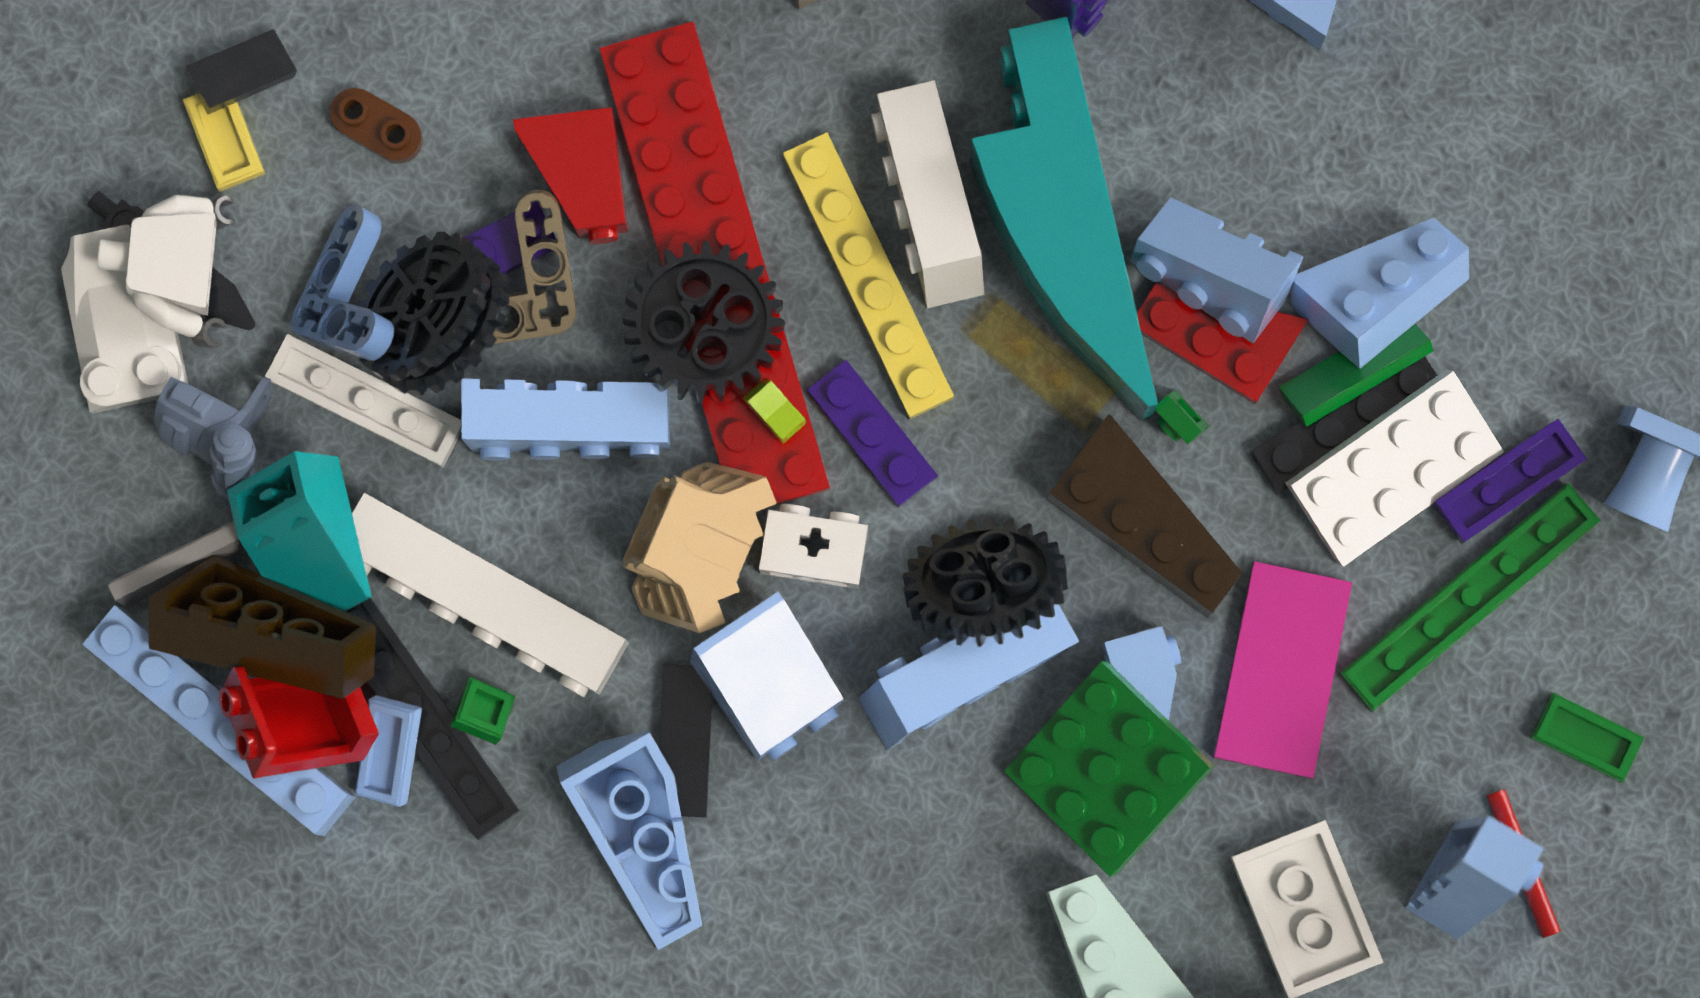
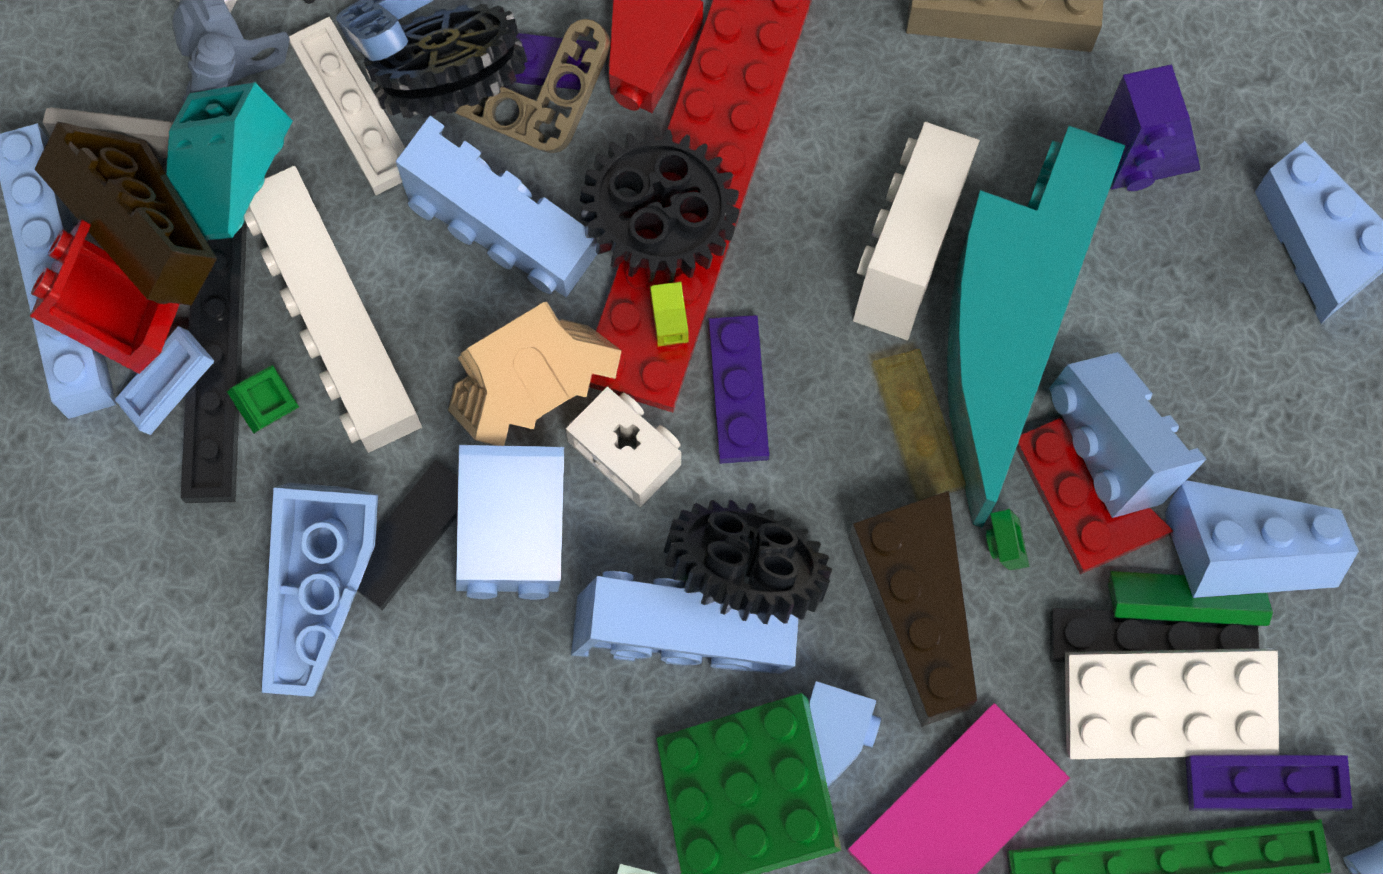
camera: 30 degrees right, 10 degrees down
light yellow plate [783,133,954,420] -> none

